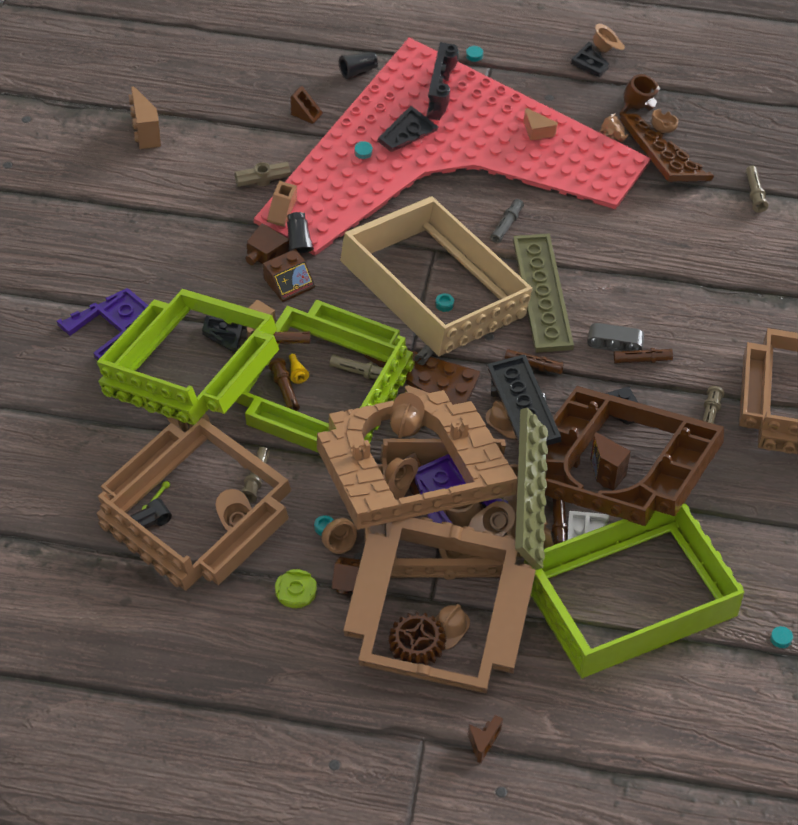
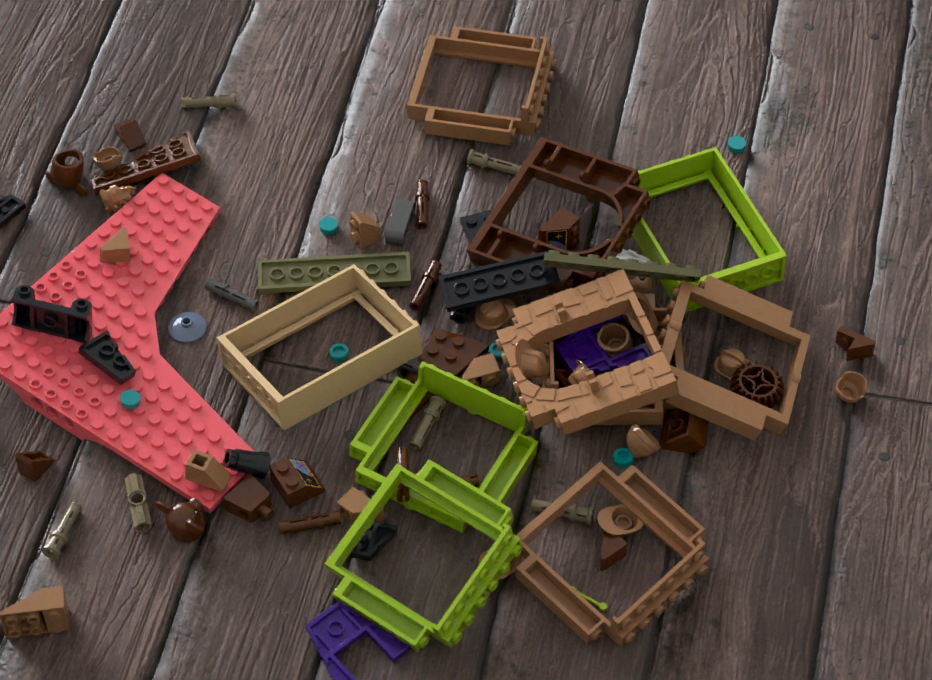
camera: 85 degrees left, 0 degrees up
black piece [130,498,172,528] -> none
lime tile [275,569,317,608] -> none
none -> dark tan pin [42,502,82,559]
none -> reddish brown slope [114,118,146,152]
none -> reddish brown piece [154,498,206,543]
none -> sand blue dish [168,312,207,343]
none -> reddish brown pin [278,511,342,535]
none -> teal tile [319,217,338,235]
none -> medium nougat slope [349,211,380,249]
none -> reddish brown slope [600,531,627,571]
none -> medium nougat hair [835,371,867,403]

